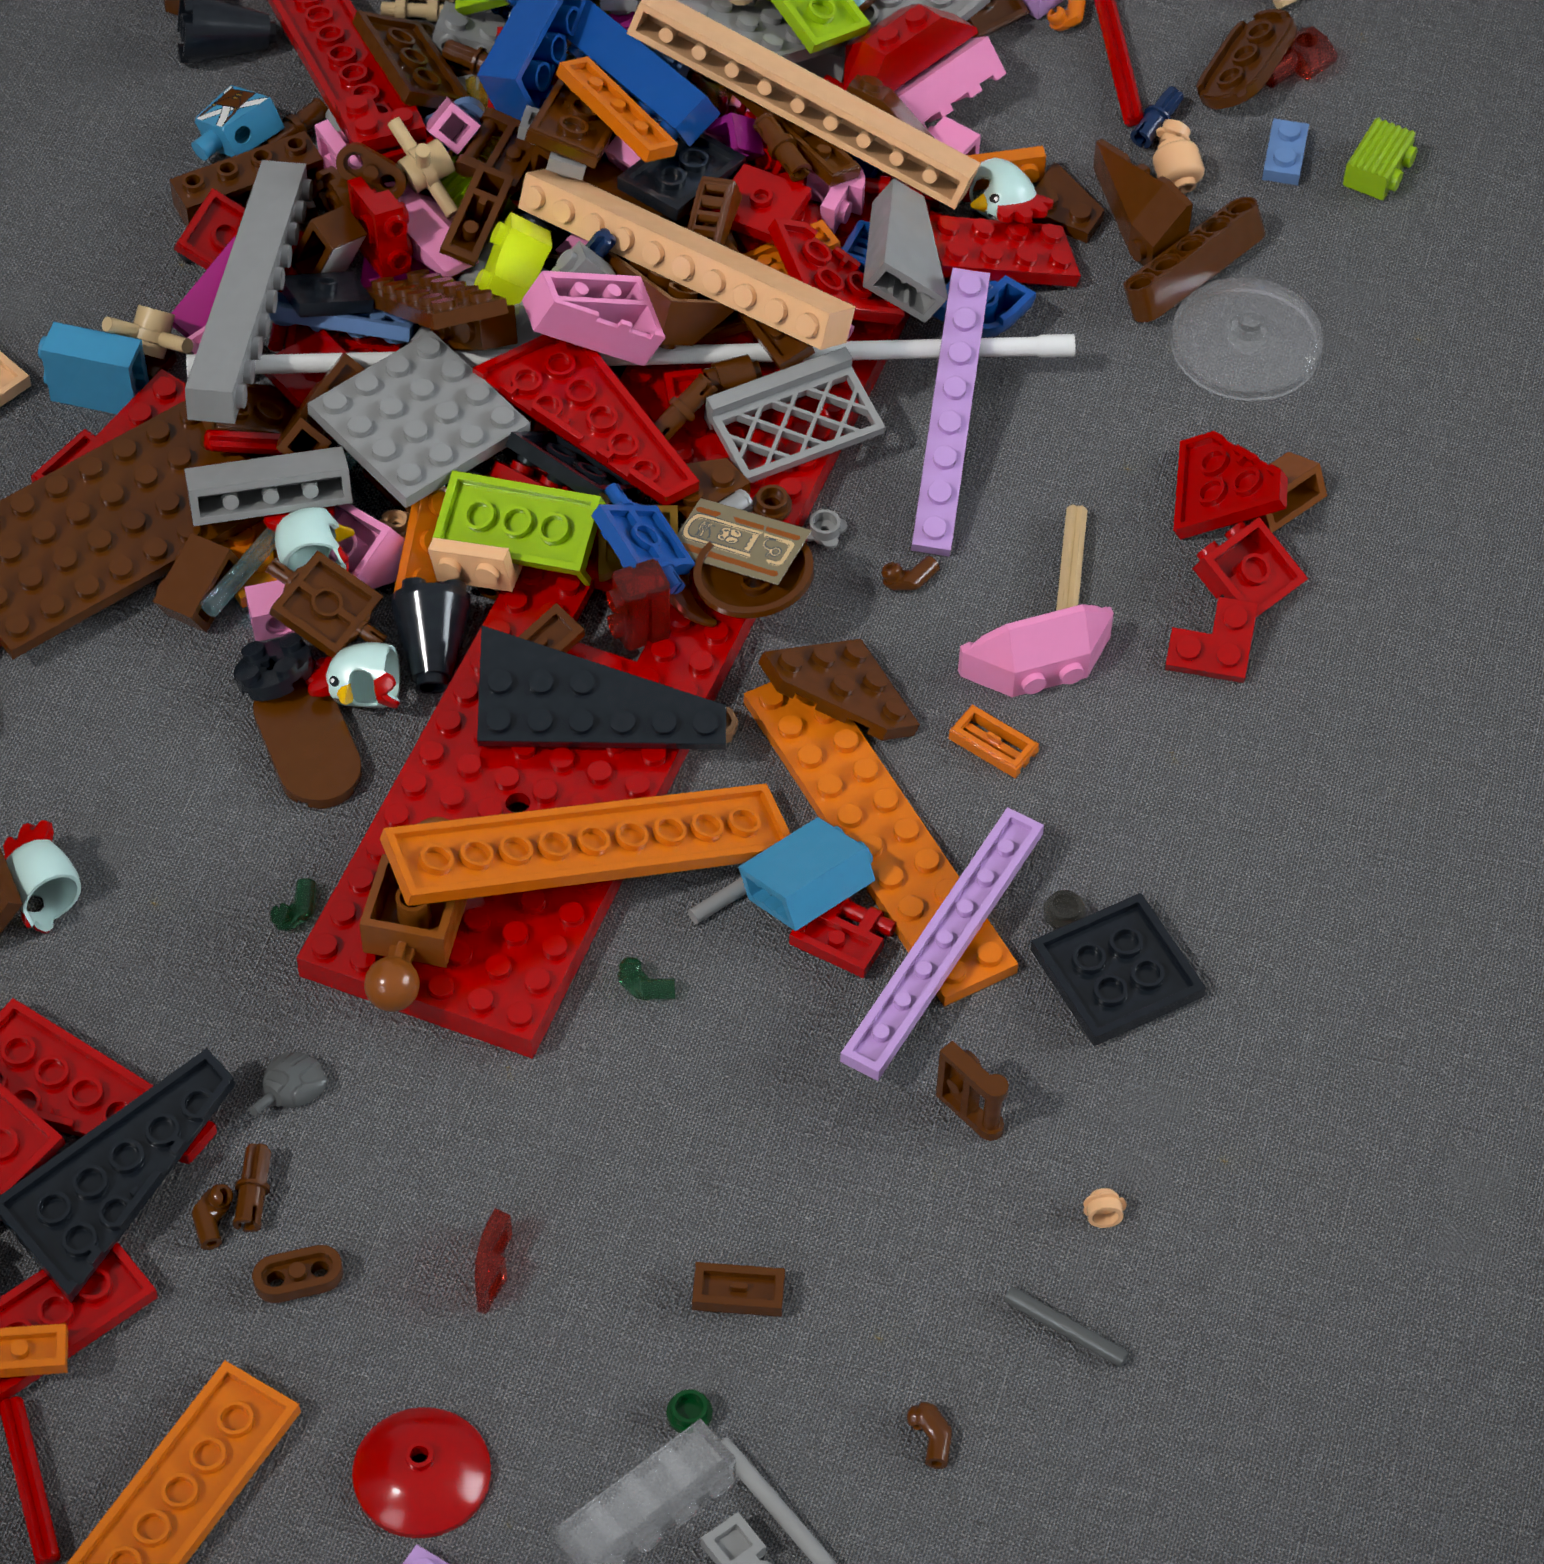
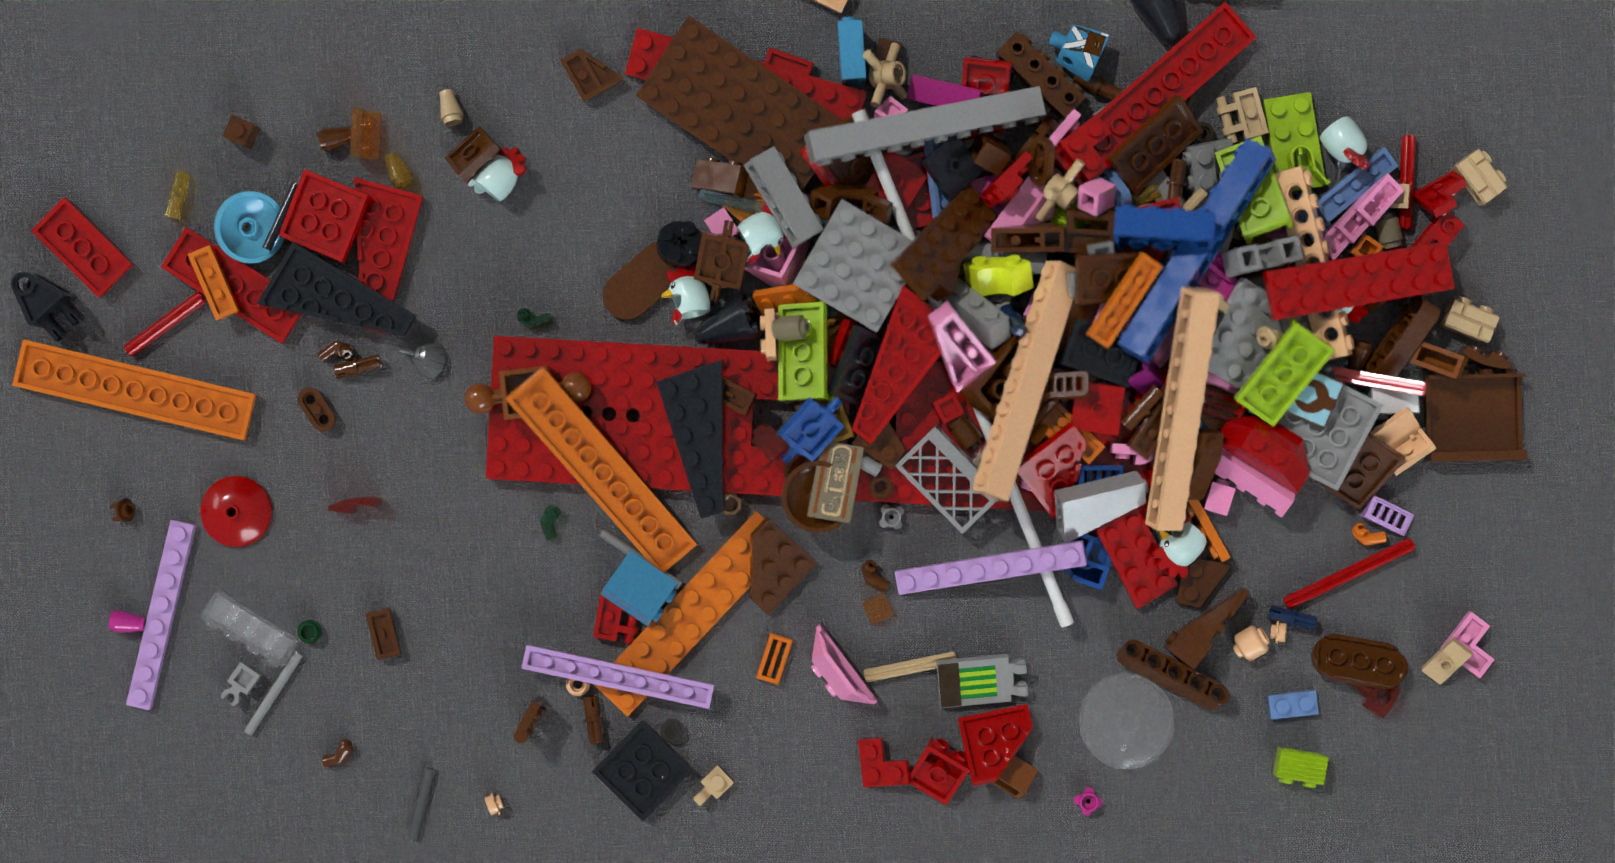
camera: 75 degrees right, 35 degrees up
reddish brown pin [654,373,718,441] -> none
none -> light nougat plate [566,678,590,696]
none -> reddish brown axle [582,695,603,744]
none -> tan plate [693,765,734,806]
none -> dark tan brick [772,314,810,341]
none -> clear orange tile [862,593,893,625]
none -> tile [936,654,1028,708]
none -> dark pink plate [1074,787,1103,816]

